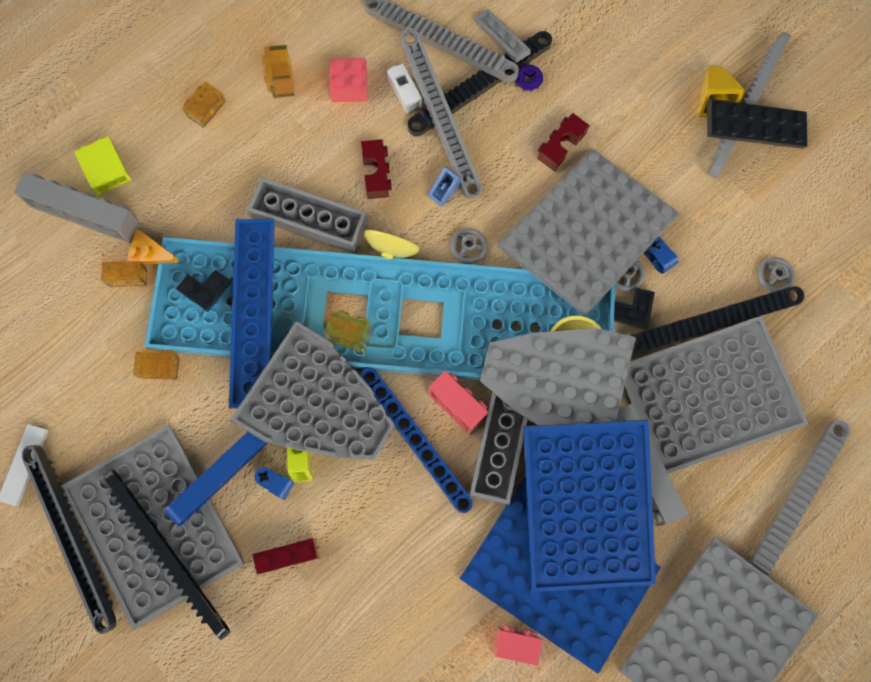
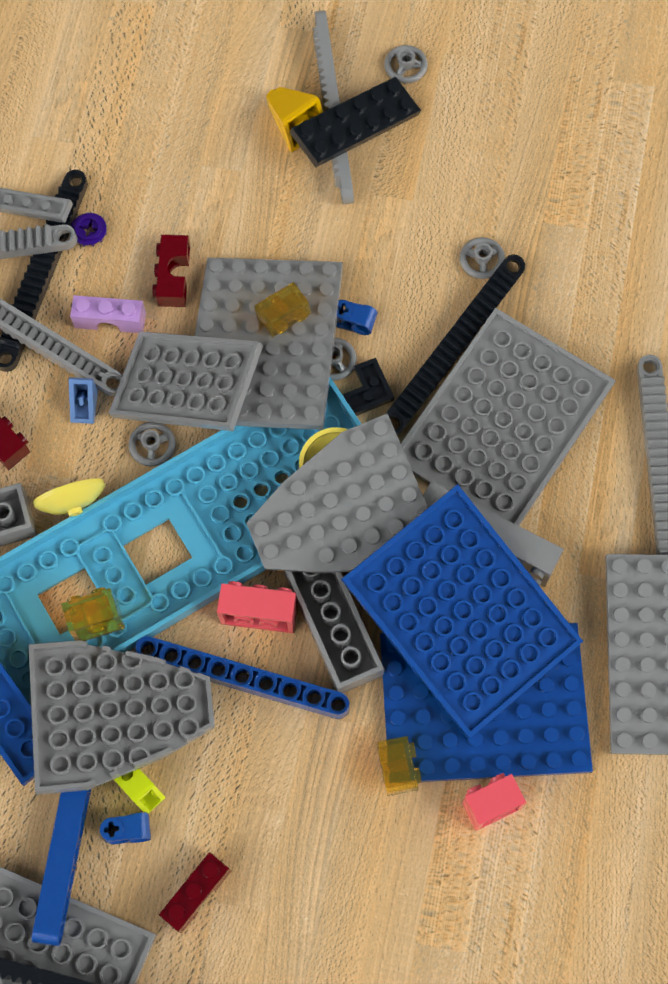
camera: 30 degrees left, 5 degrees down
none -> lavender arch [70,295,146,333]
none -> light grey plate [109,331,263,431]
none -> clear yellow brick [254,282,311,337]
none -> clear yellow brick [377,736,422,796]
none -> light grey piece [384,45,428,84]

